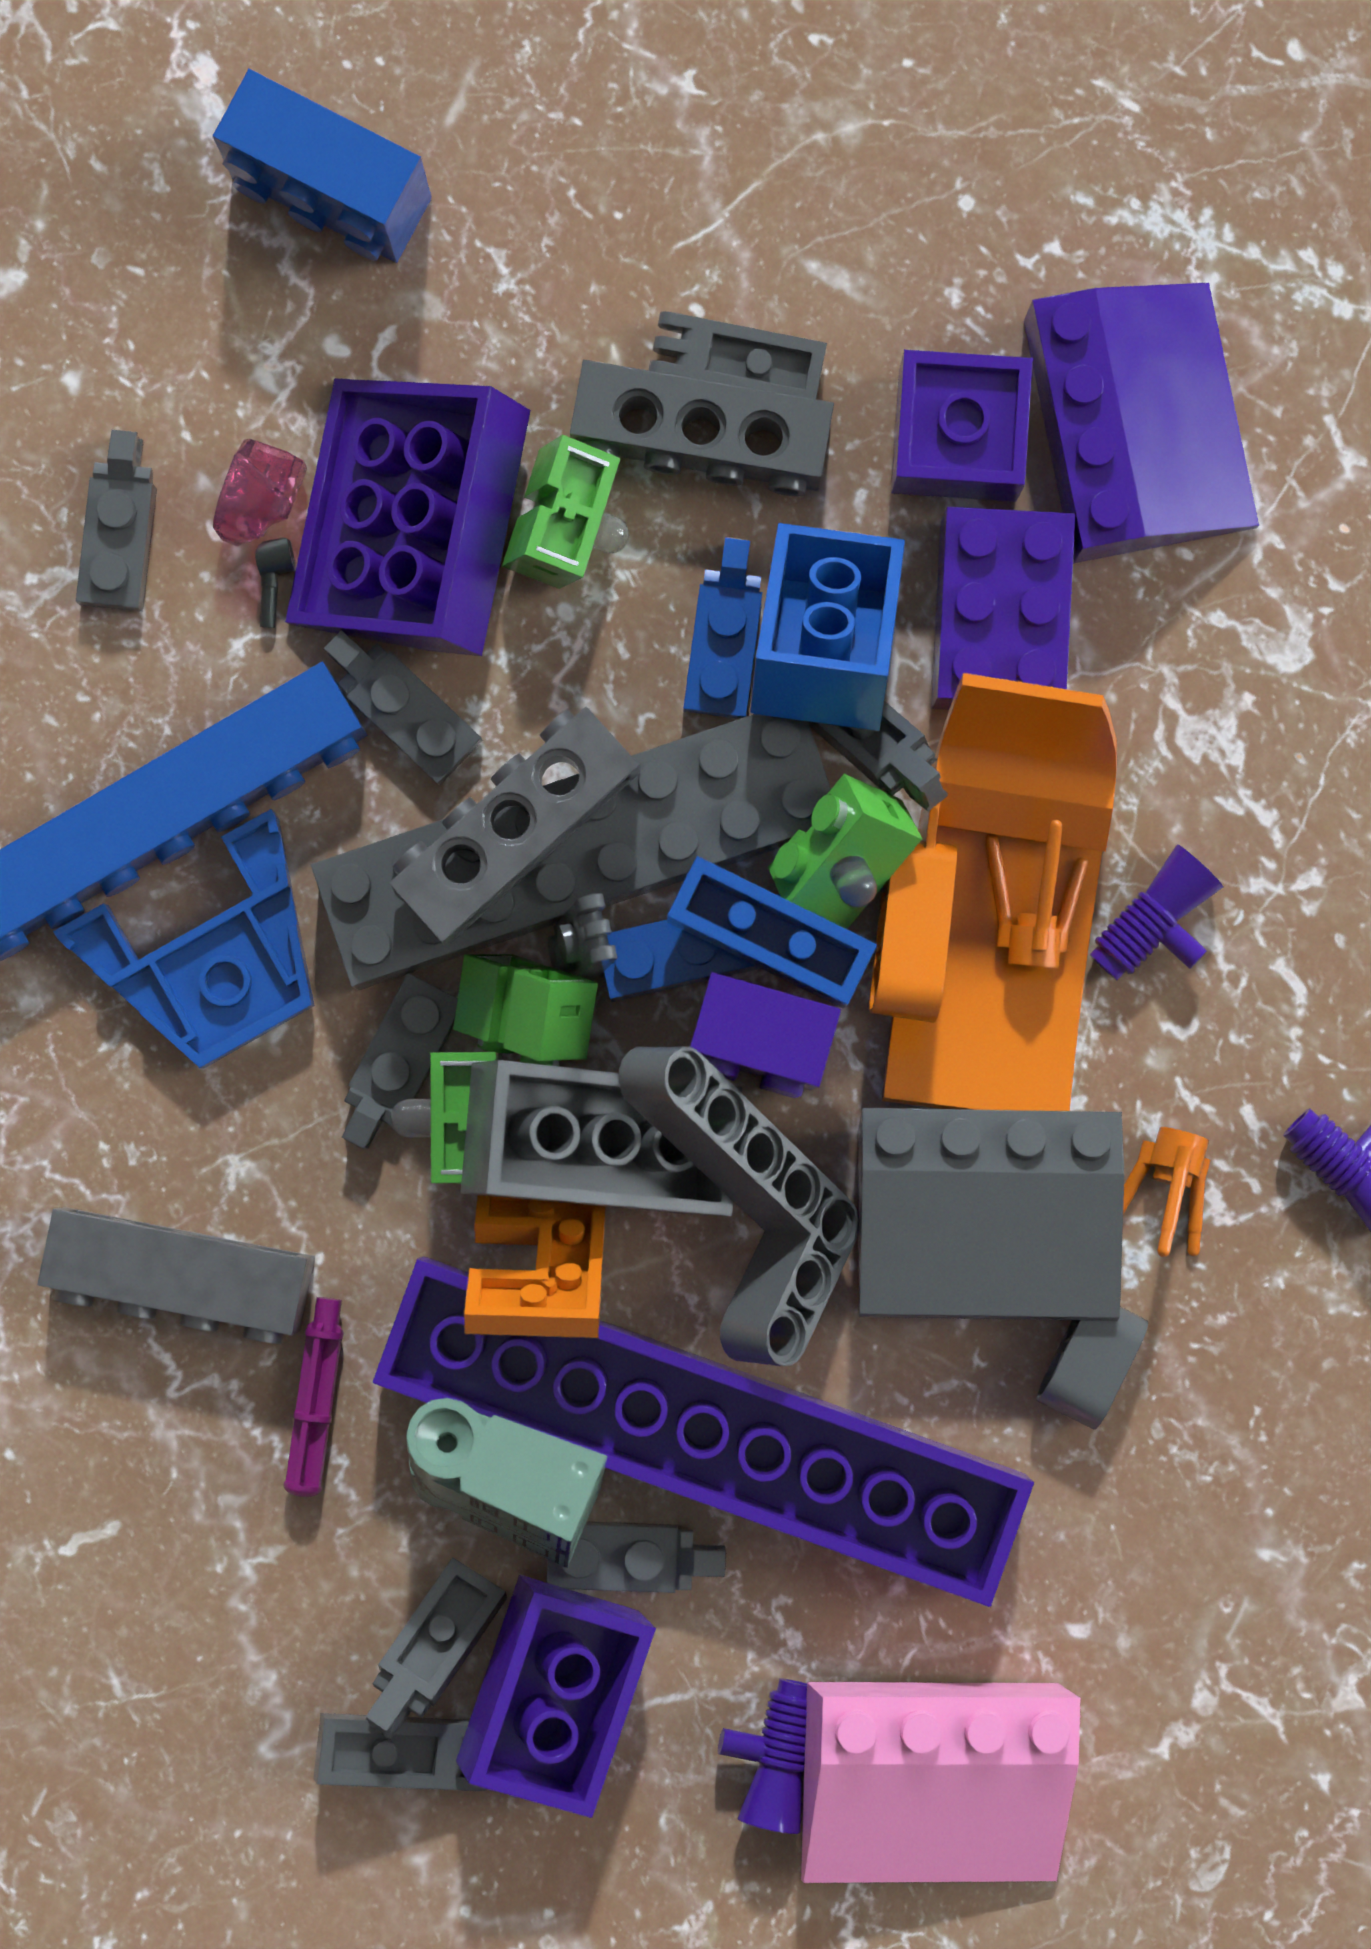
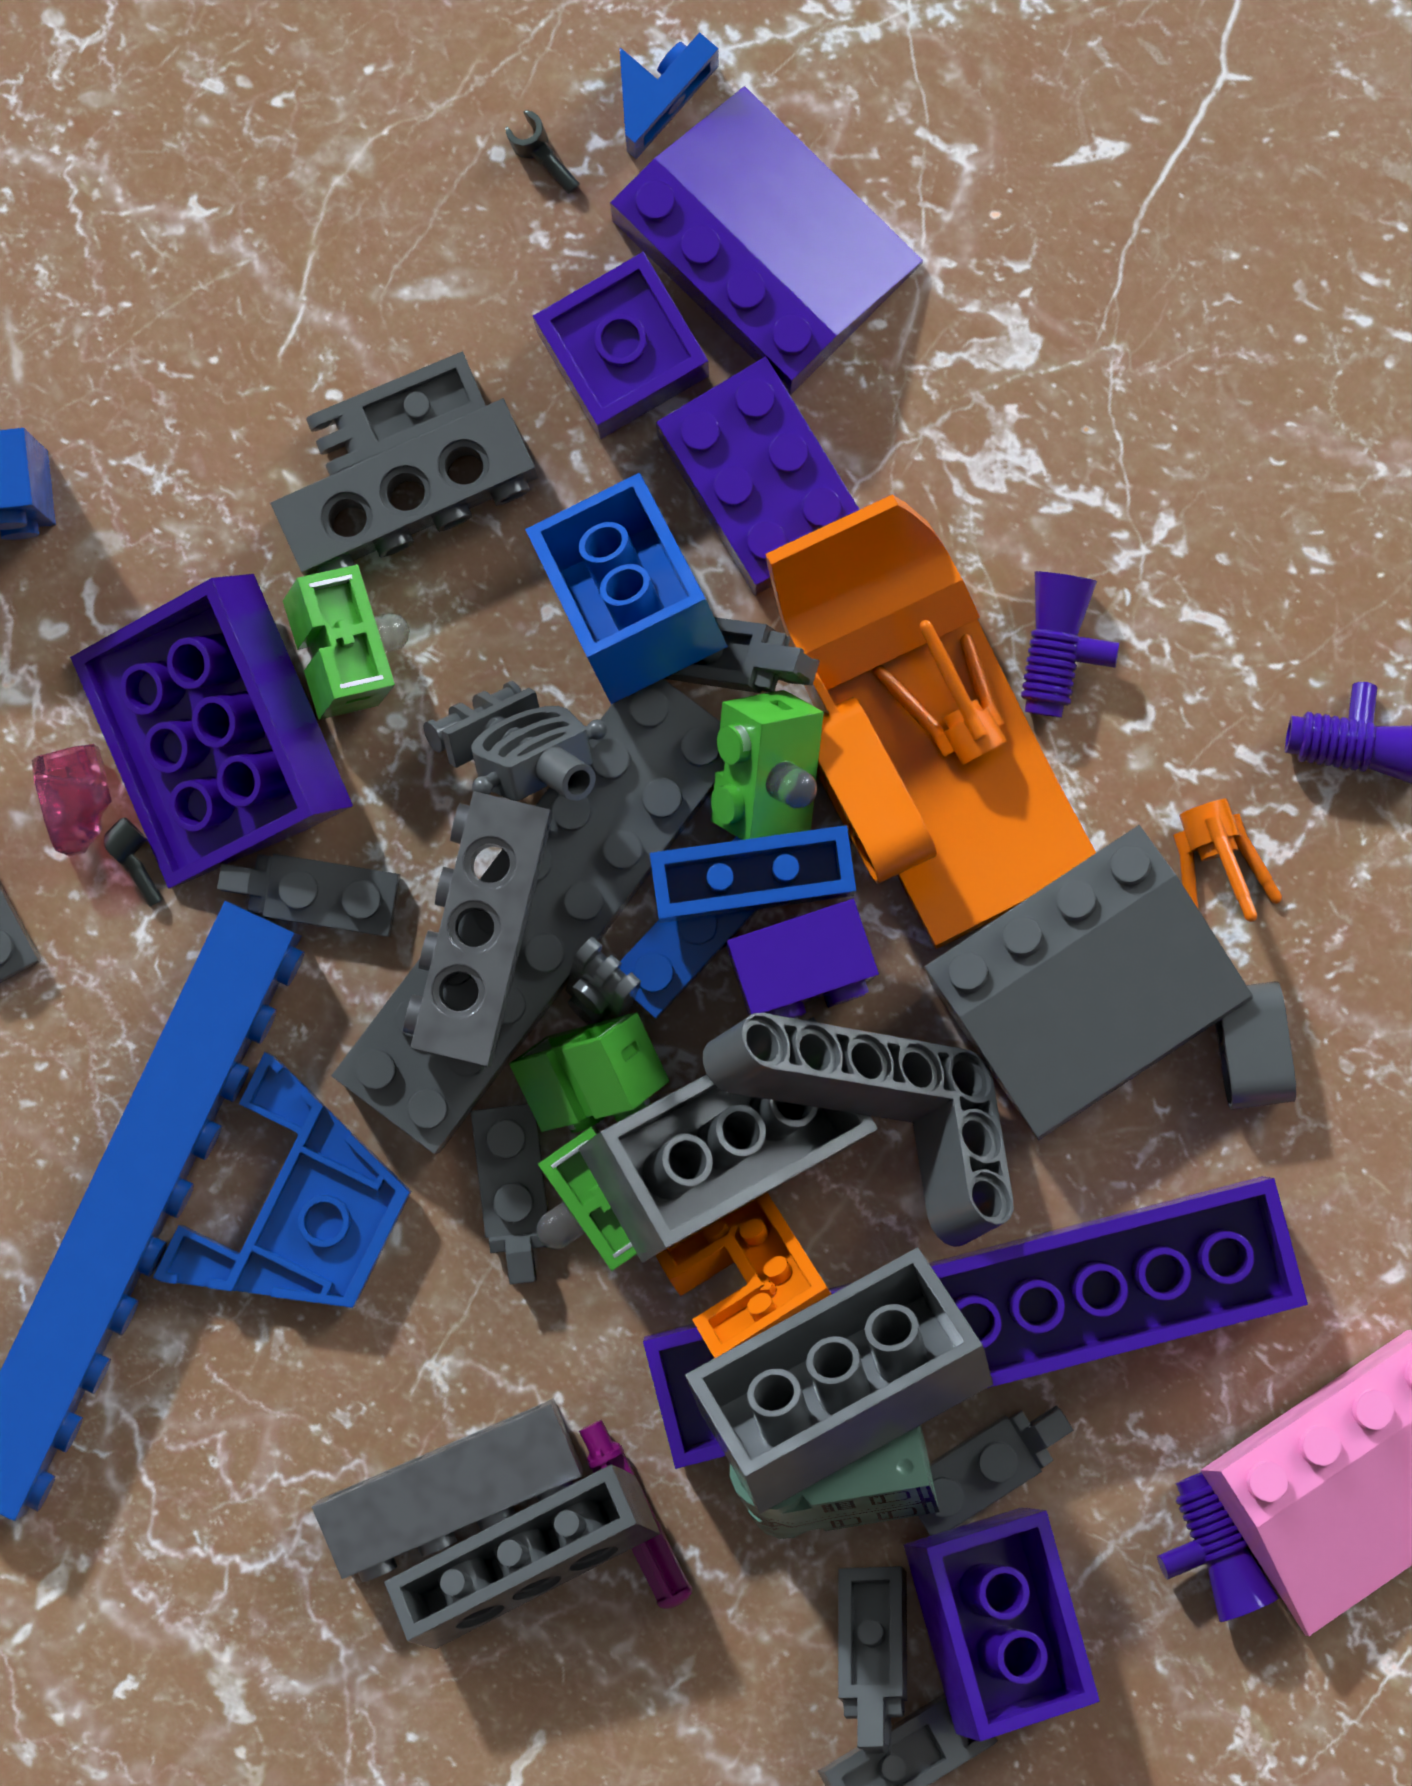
camera: 30 degrees left, 0 degrees up
blue hinge [683,537,763,719] -> none
none -> dark grey brick [384,1464,660,1649]
none -> dark grey torso [423,681,607,801]
none -> pearl dark grey hand [505,110,580,194]
none -> blue slope [620,32,719,159]
none -> dark grey brick [685,1247,993,1514]

